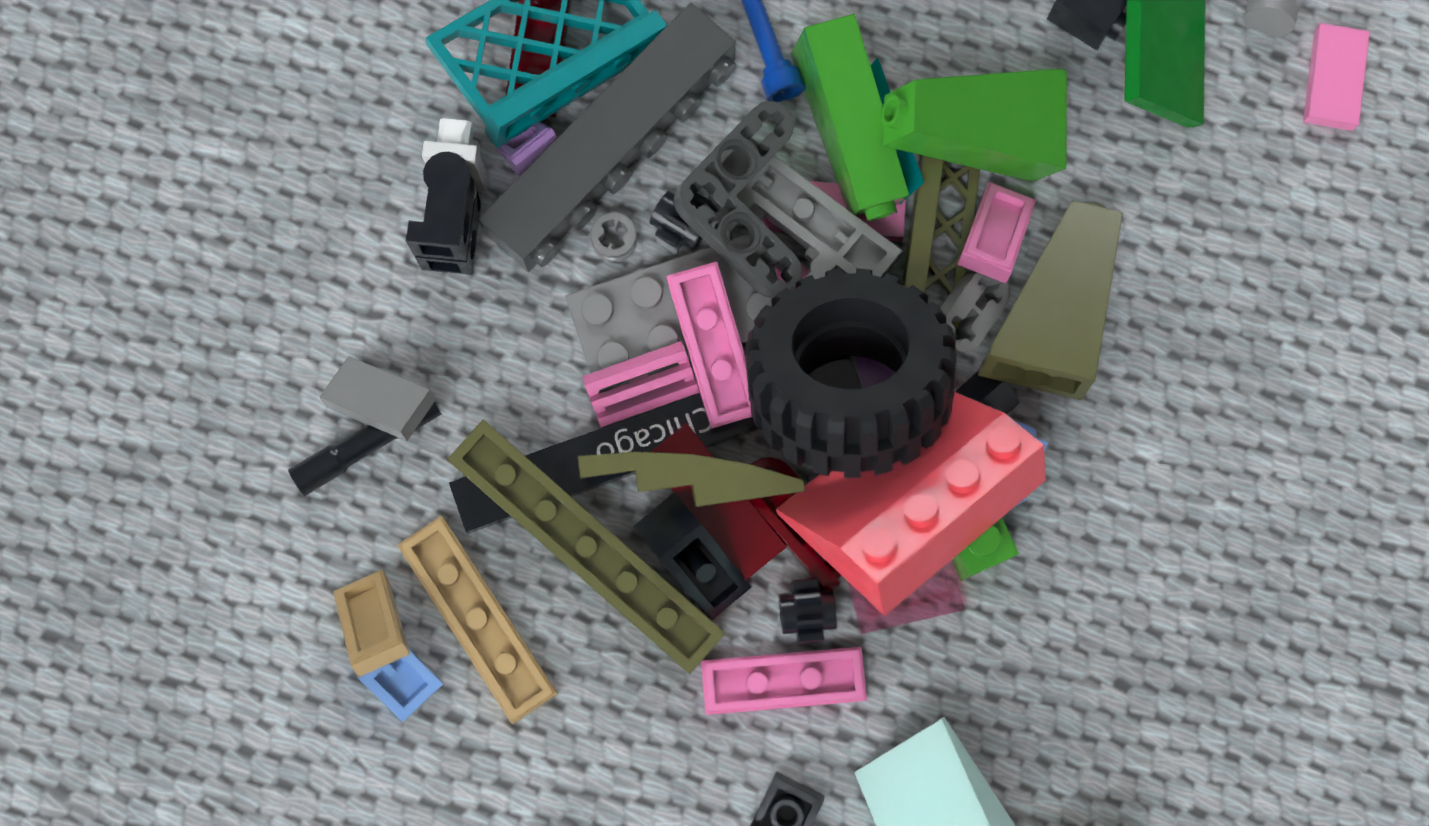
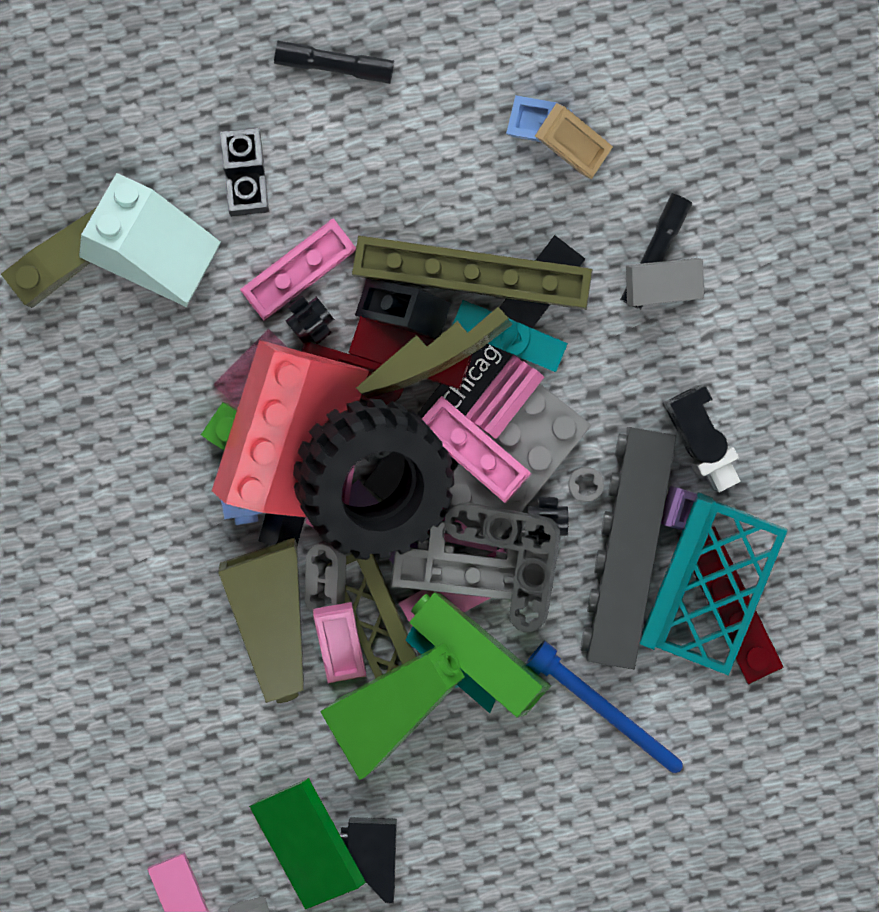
camera: 150 degrees right, 10 degrees up
tan tile [397,516,558,724] -> none
none -> teal piece [452,300,568,372]

